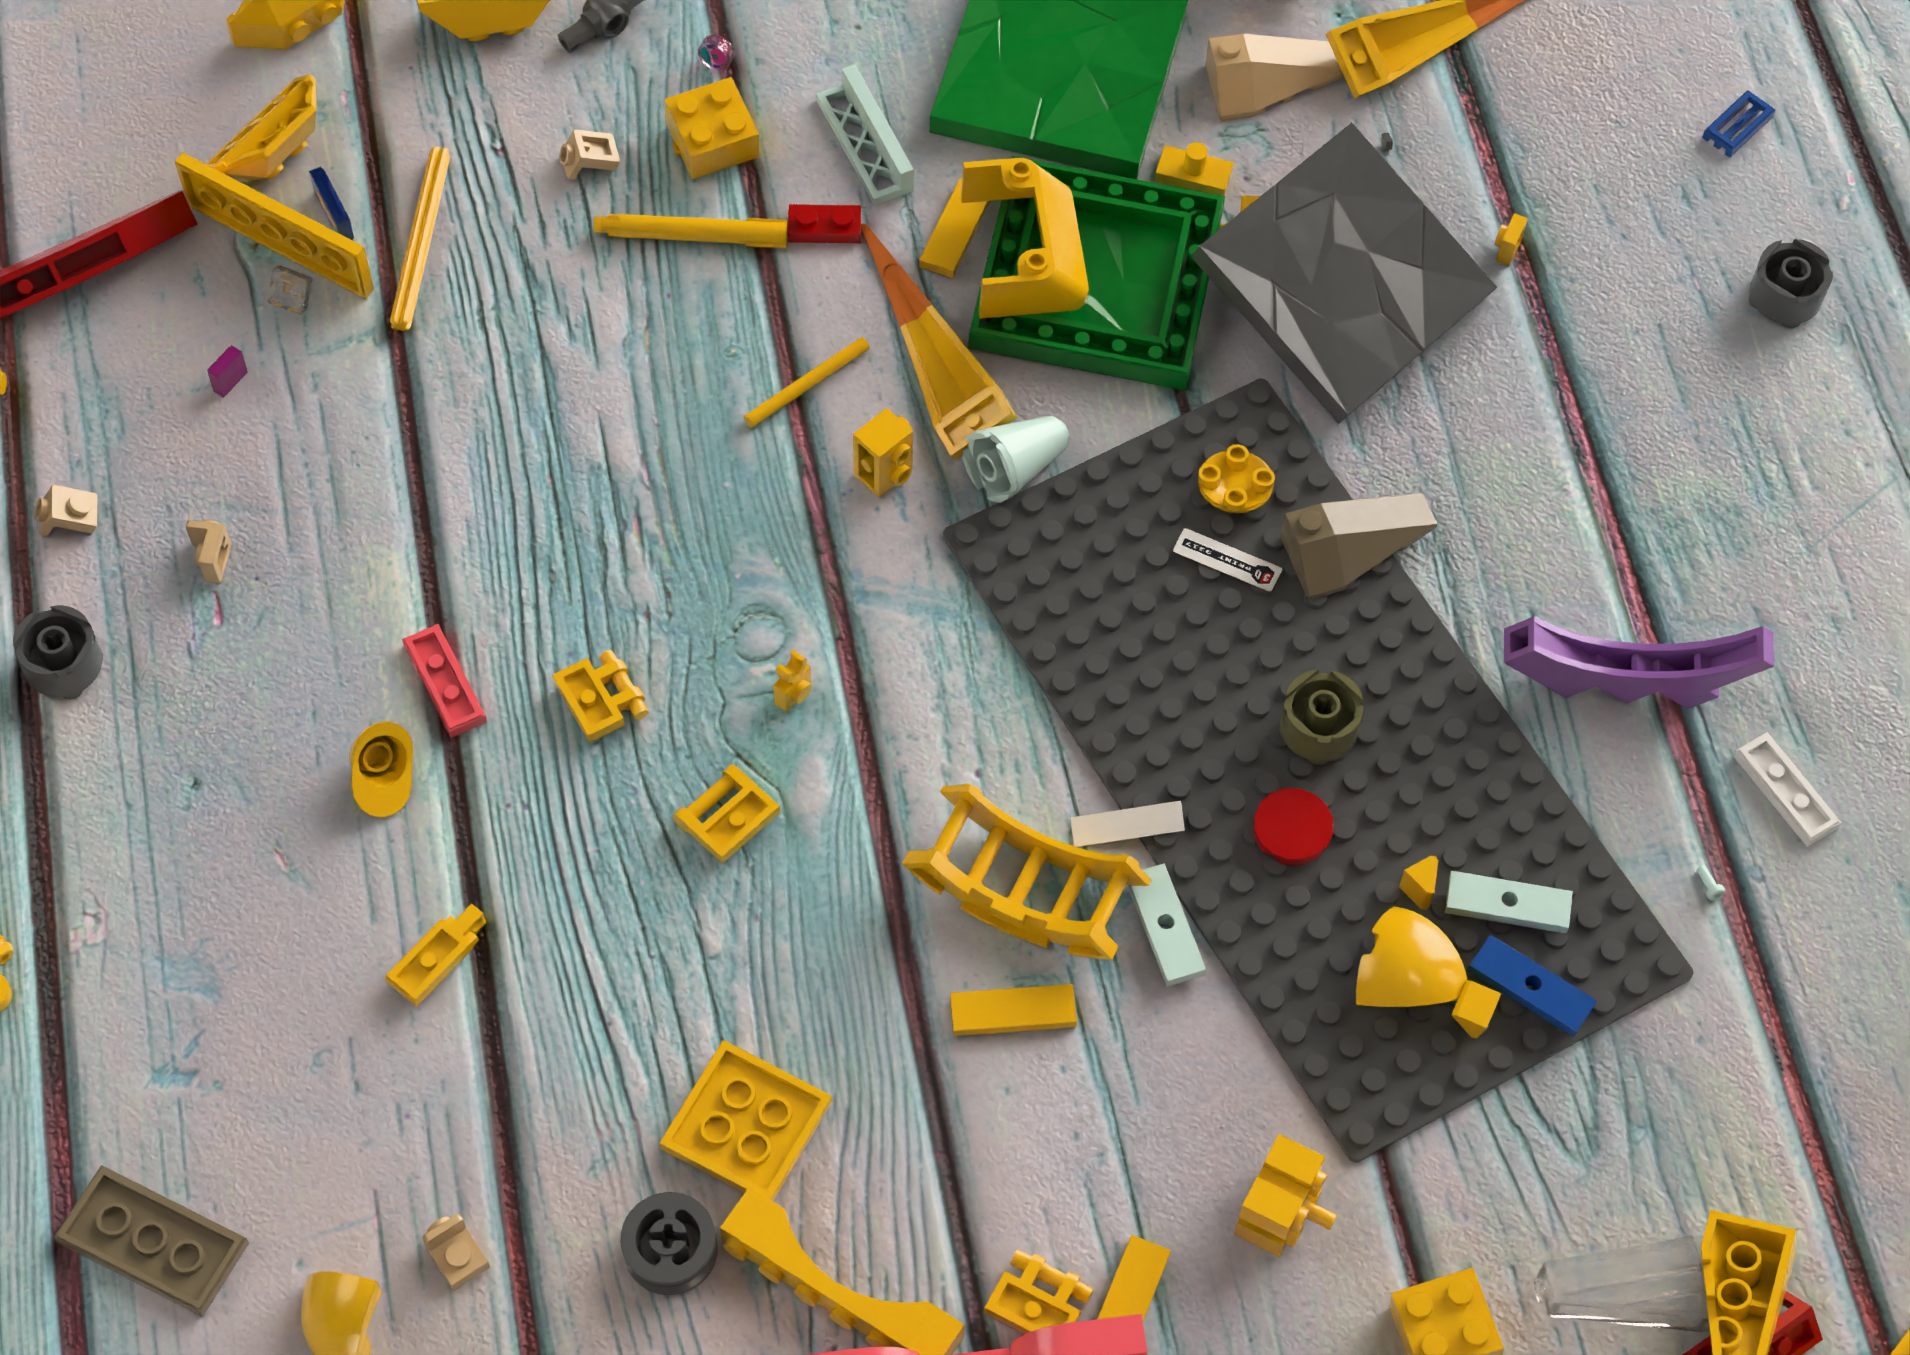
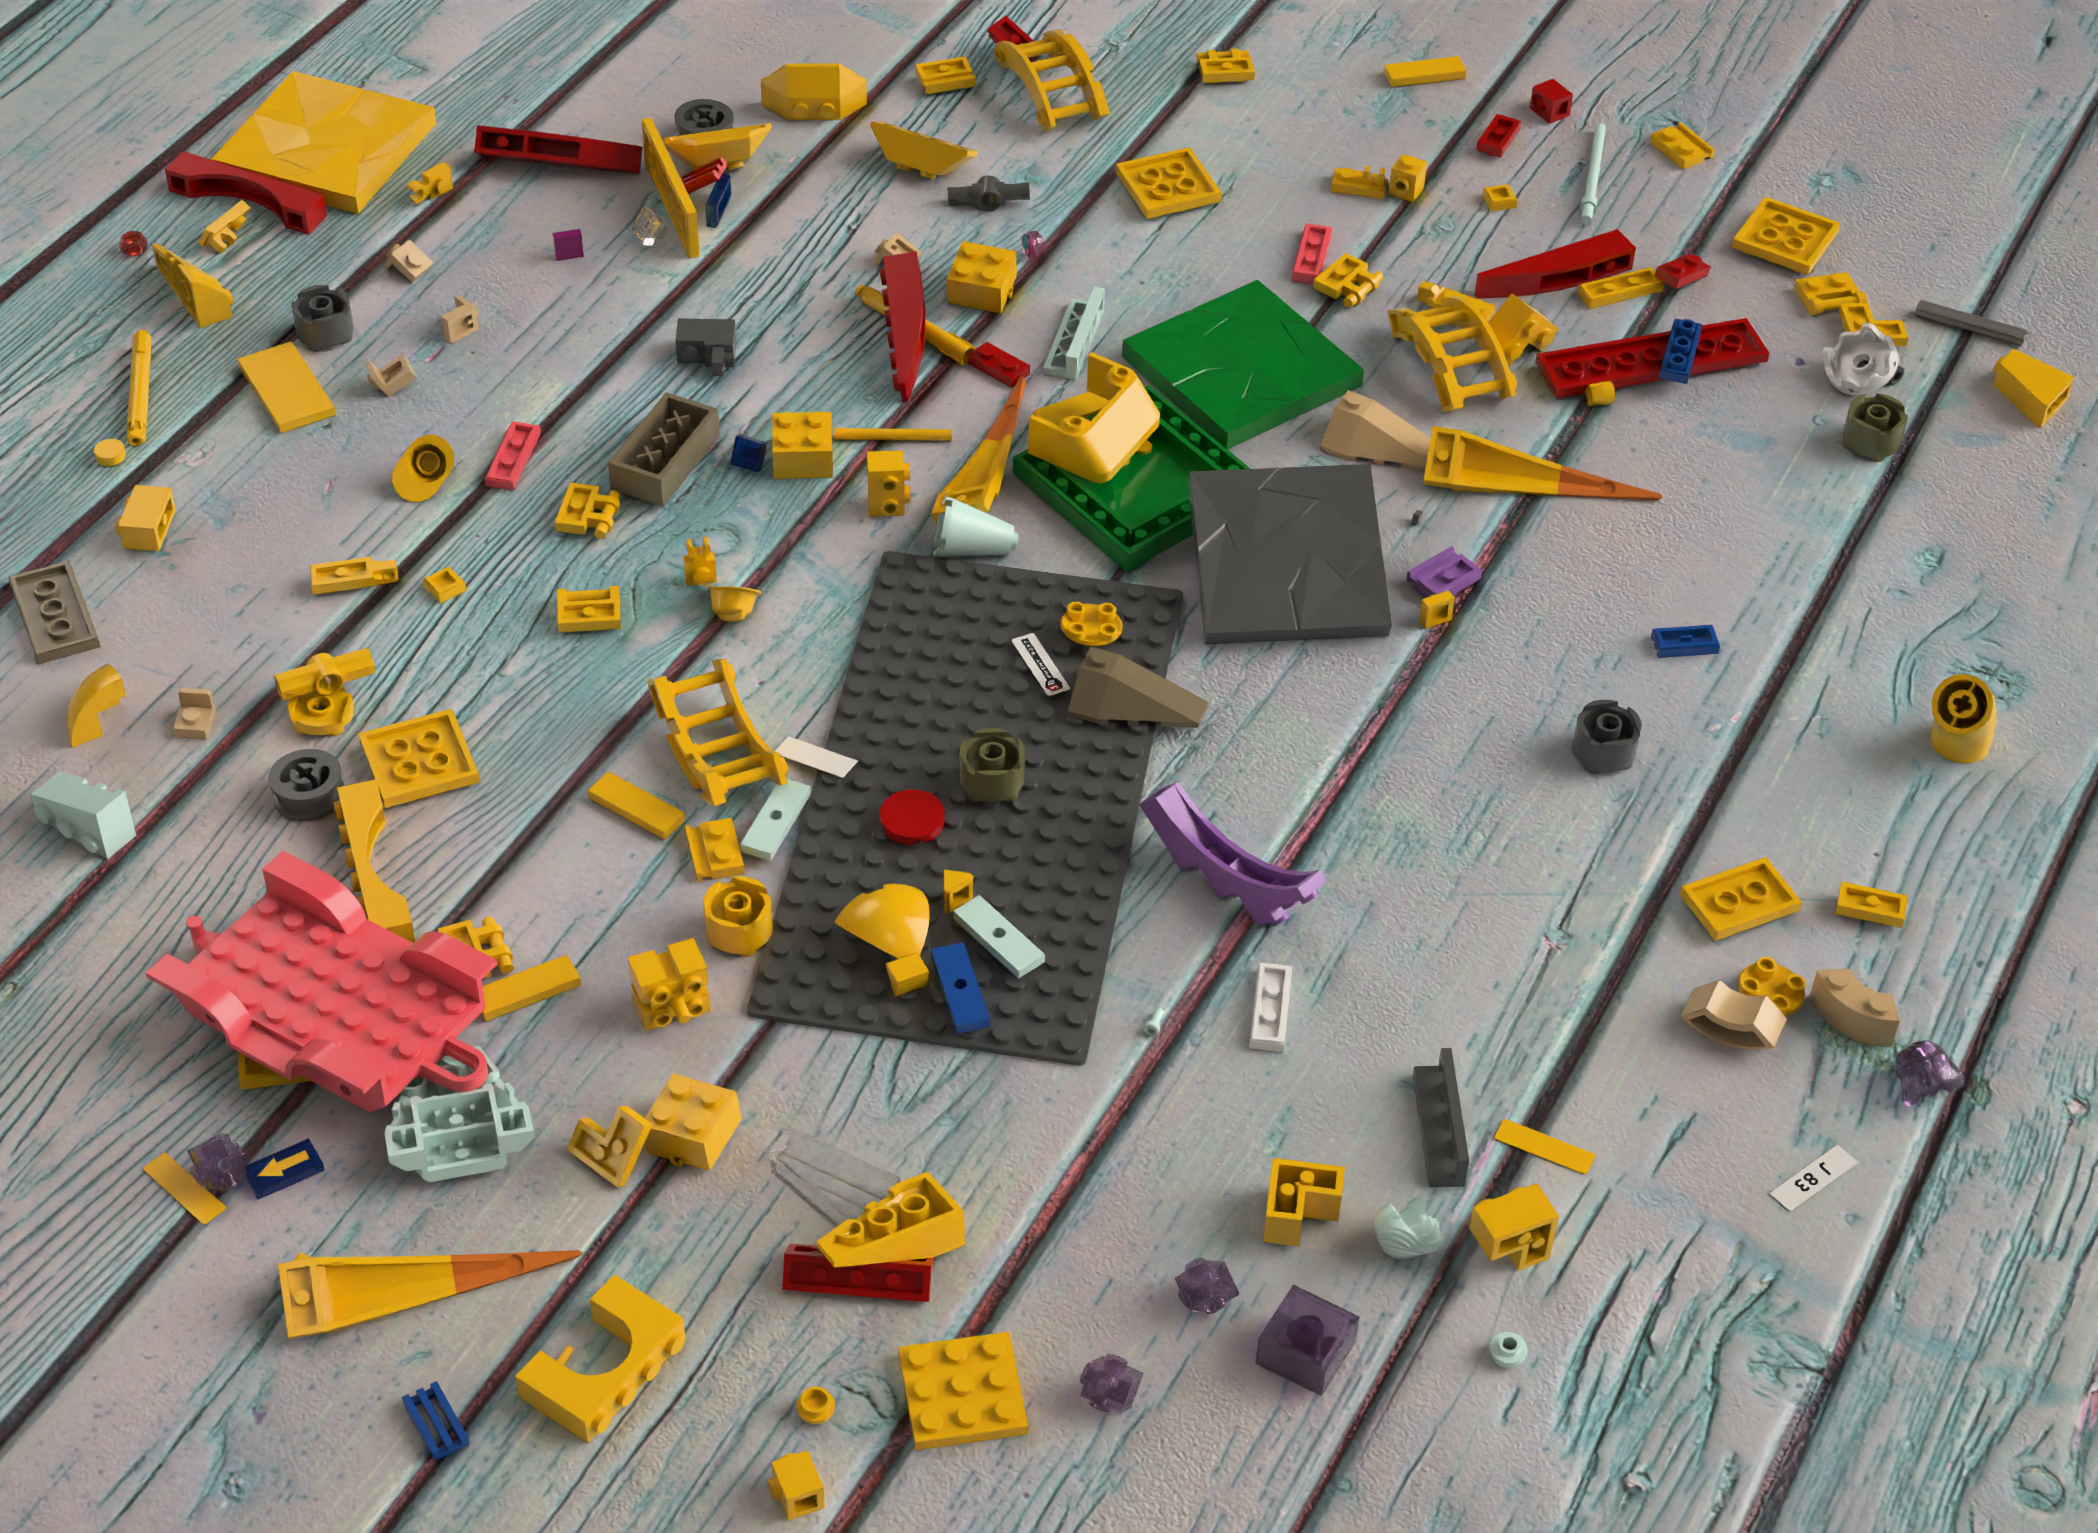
camera: 40 degrees right, 15 degrees down
yellow axle [390,146,450,332] -> none
yellow tile [1154,142,1234,196] -> none
none -> yellow brick [116,485,176,551]
none -> yellow tile [237,341,336,433]
none -> yellow piece [274,647,376,701]
none -> yellow plate [288,686,354,736]
none -> tan bracket [366,354,417,397]
none -> yellow tile [423,566,466,603]
none -> dark tan brick [608,392,720,507]
none -> dark grey wheel [674,99,734,136]
none -> dark grey hinge [675,318,736,376]
none -> red tile [681,157,728,194]
none -> yellow plate [685,818,745,882]
none -> yellow piece [697,582,762,622]
none -> yellow brick [703,876,773,957]
none -> clear blue tile [730,434,767,472]
none -> yellow brick [772,412,833,479]
none -> red slope [880,251,926,402]
none -> medium lavender plate [1406,546,1482,597]

